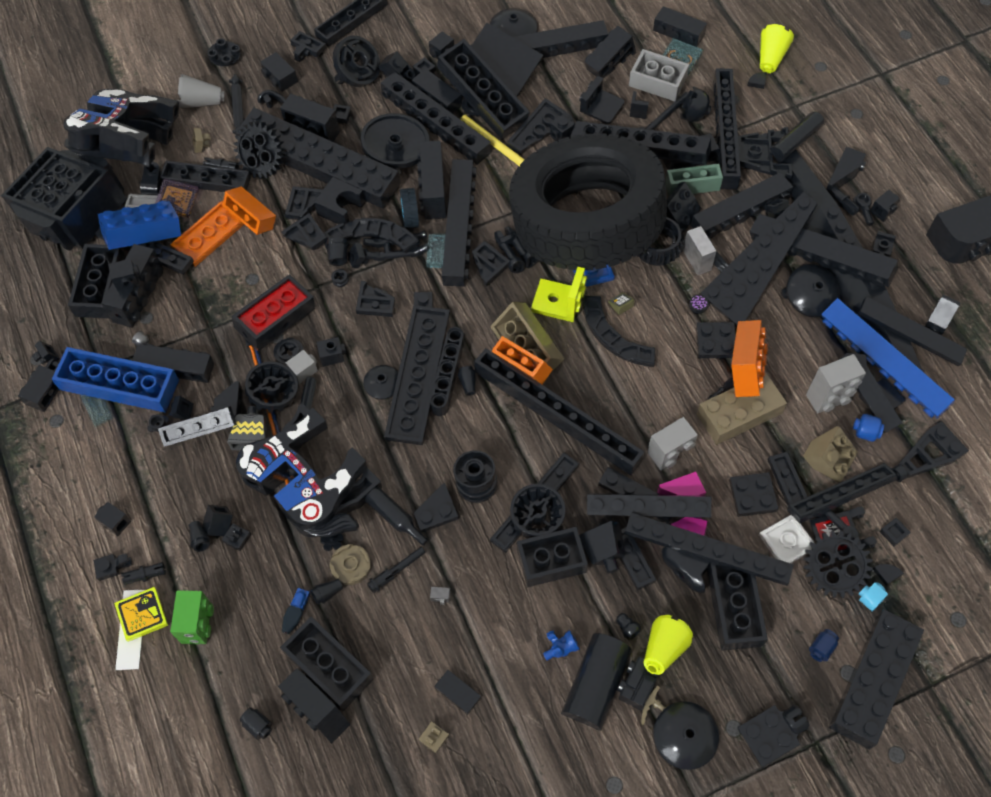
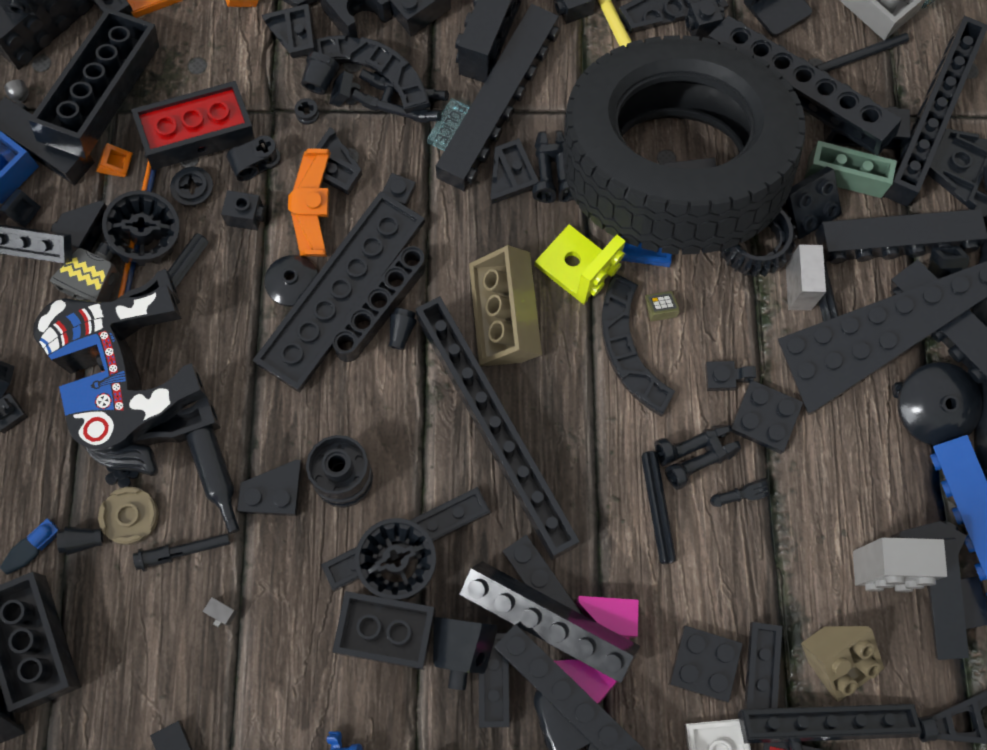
camera: 20 degrees right, 10 degrees up
light grey brick [285,350,318,384] -> none
black wheel [400,188,419,228] -> none
orange brick [491,336,553,385] -> none
black panel [629,91,649,119] -> none
light grey brick [647,417,698,470] -> none
black cylinder [680,86,711,122] -> none
black tile [689,295,708,314] -> none
dark tan brick [697,373,787,445] -> none
orange brick [731,320,768,397] -> none
blue head [853,414,884,442] -> none
none -> black brick [29,8,159,159]
none -> orange slope [96,143,133,177]
none -> black piece [226,135,281,181]
none -> orange plate [288,149,331,257]
none -> black axle [641,451,676,564]
none -> black piece [654,424,741,490]
none -> black plate [705,361,757,391]

